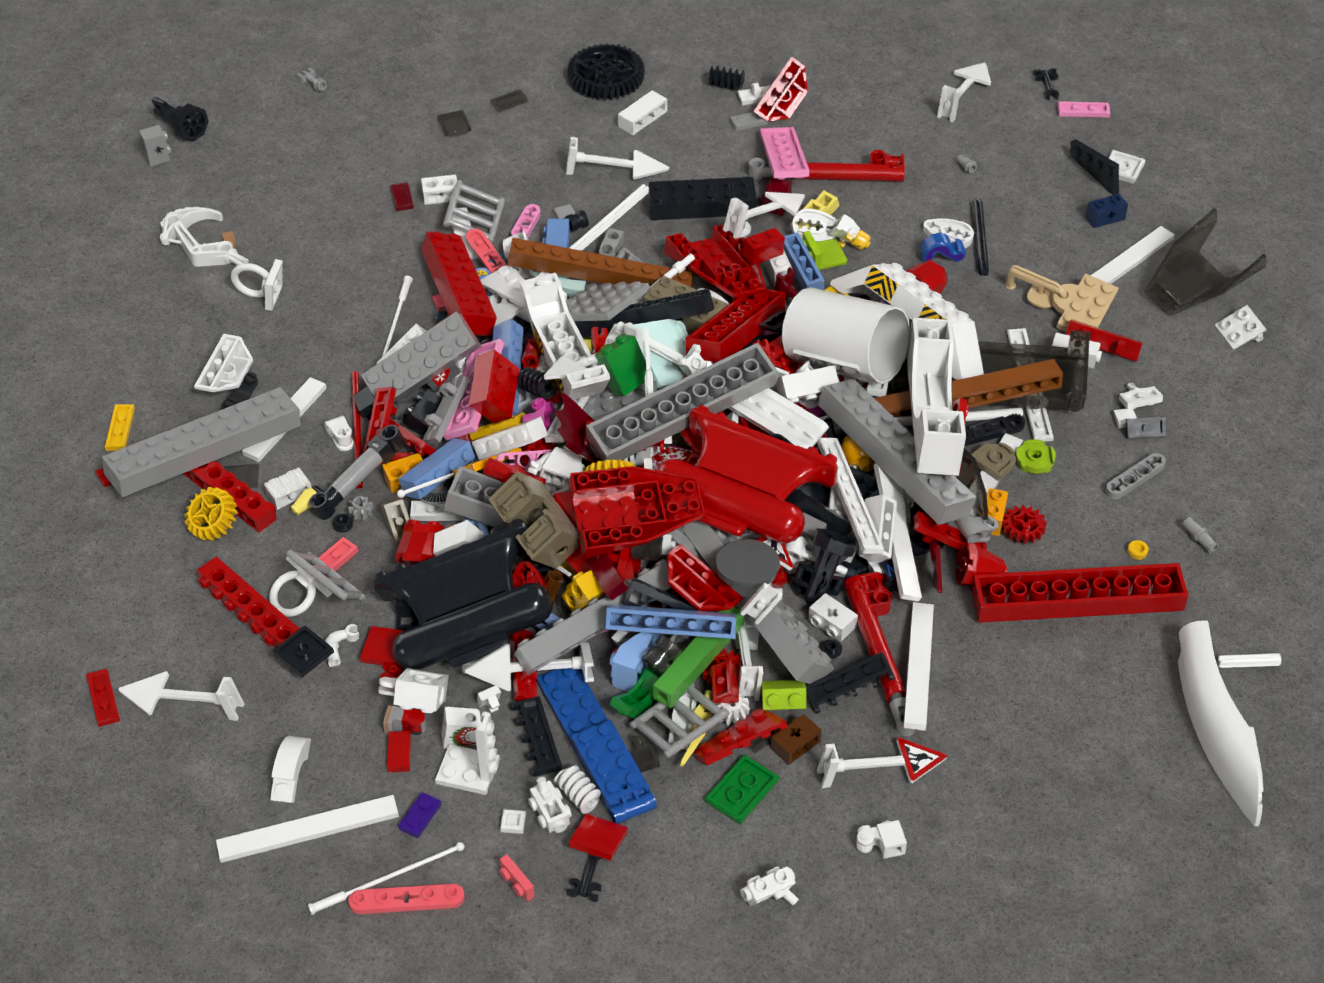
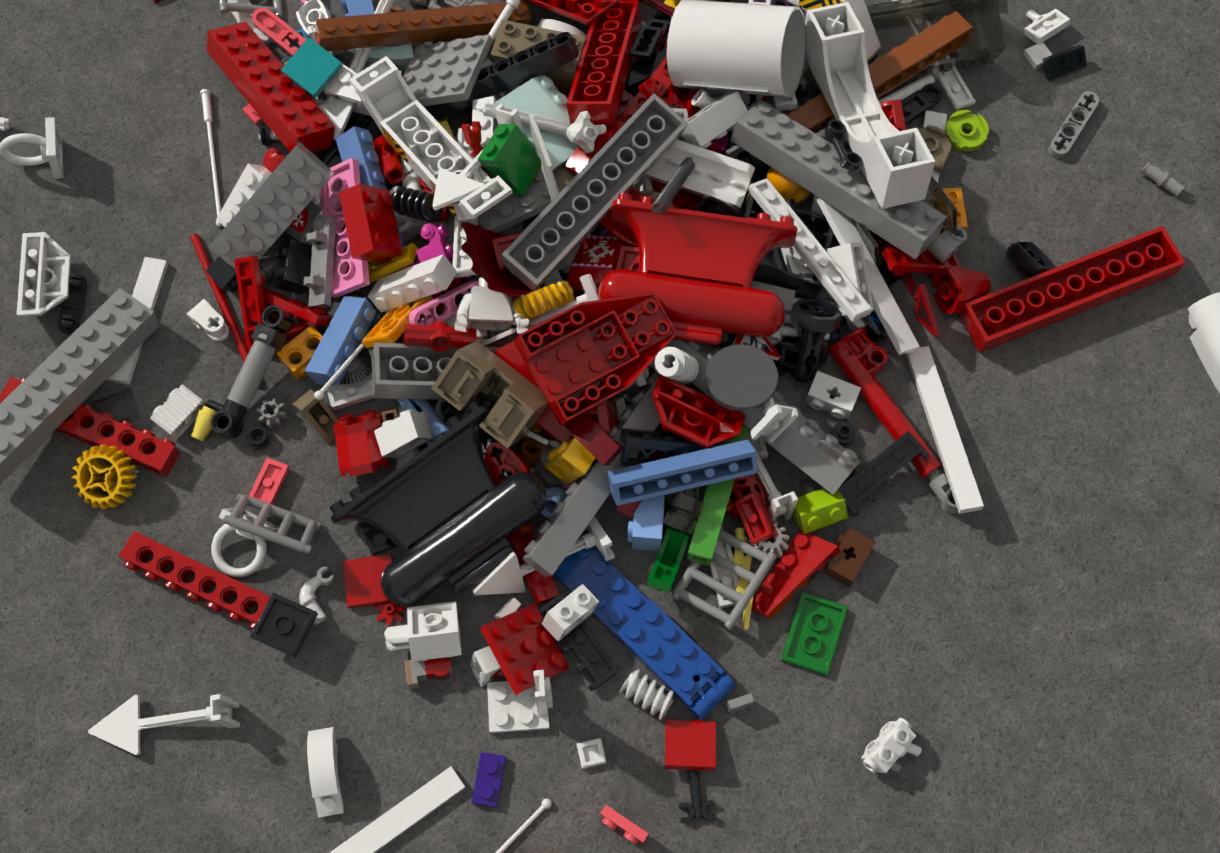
camera: 20 degrees left, 20 degrees up
red tile [86,668,120,727] -> none
red tile [387,731,411,772] -> none
white brick [528,777,572,833] -> none
white piece [817,737,947,788] -> none
white brick [856,820,907,859] -> none
red gear [1002,505,1047,544] -> none
yellow tile [1127,540,1149,560] -> none
none -> teal tile [281,37,343,98]
none -> red plate [480,603,569,696]
none -> white brick [542,584,599,641]
none -> dark grey piece [652,157,695,213]
none -> white piece [655,347,699,384]
none -> light grey tile [726,693,754,714]
none -> black bar [825,119,862,170]
none -> black piece [1006,241,1055,278]

